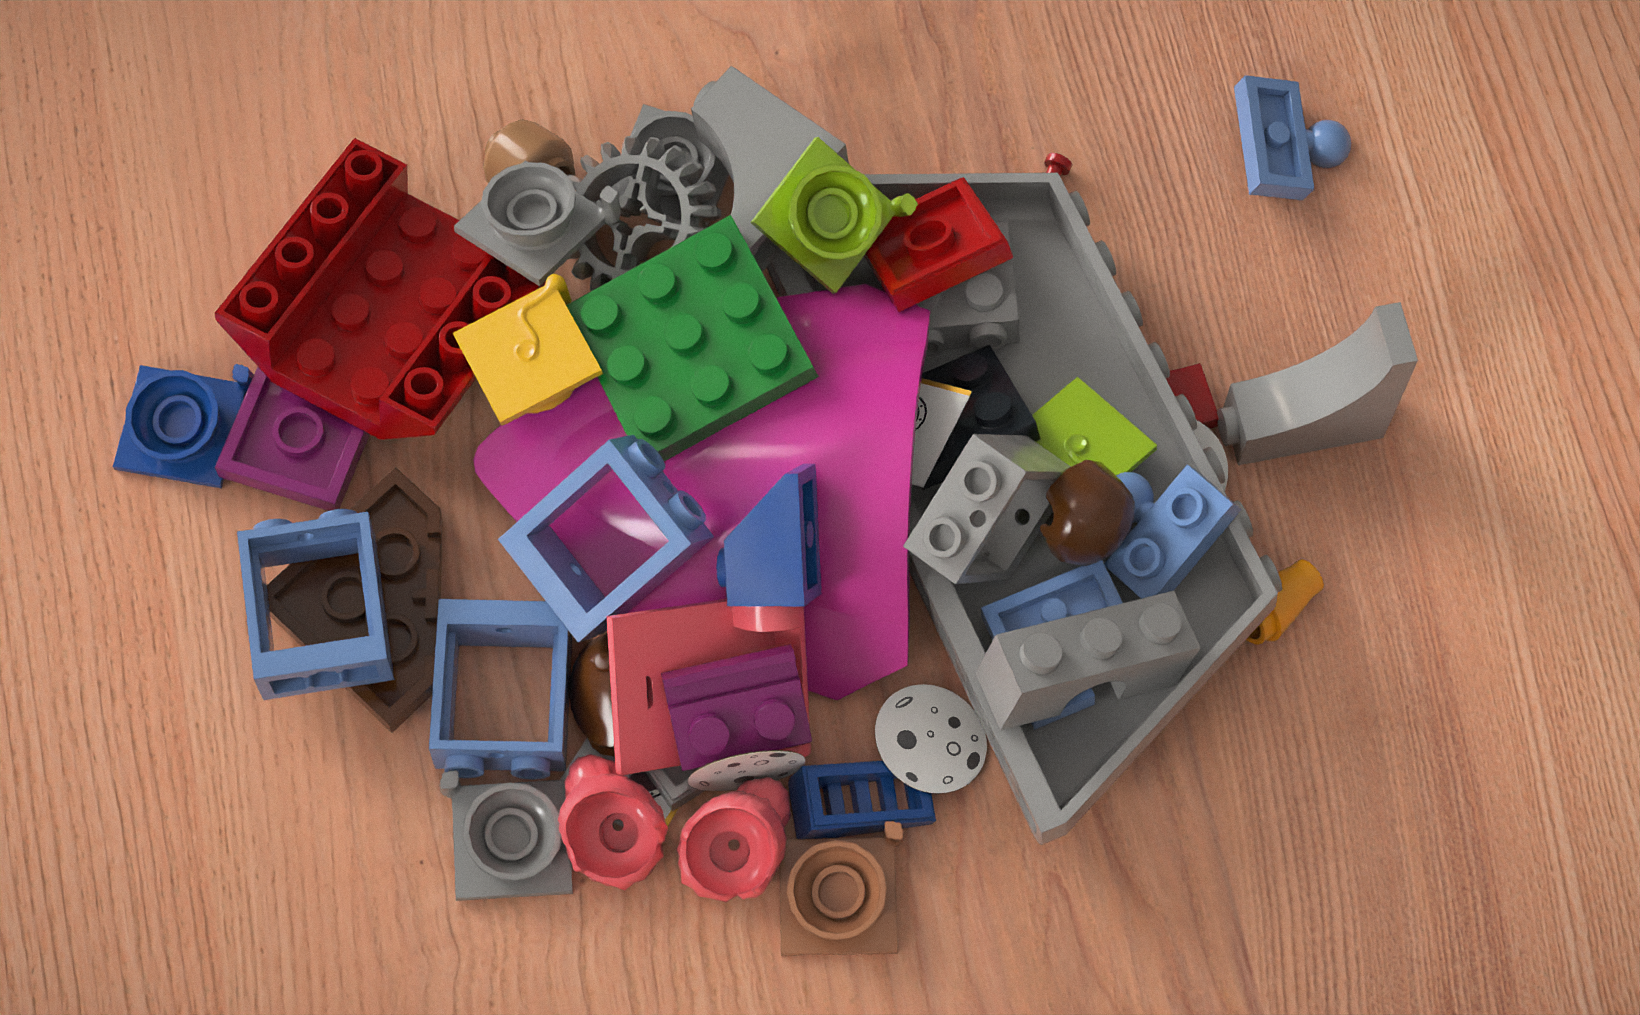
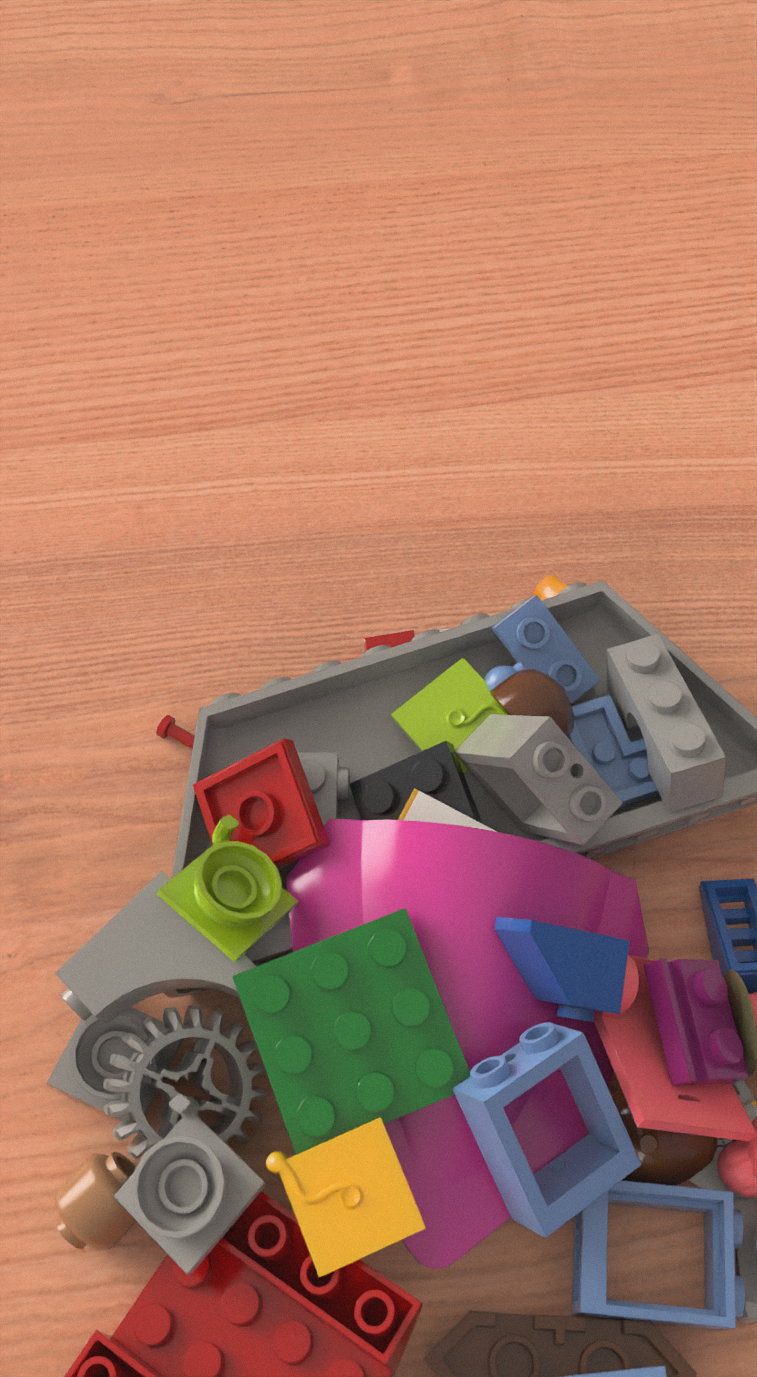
camera: 85 degrees left, 5 degrees down
white sticker [875,684,987,794] -> none
light grey arch [1217,302,1418,465] -> none
medium blue plate [1234,75,1352,200] -> none

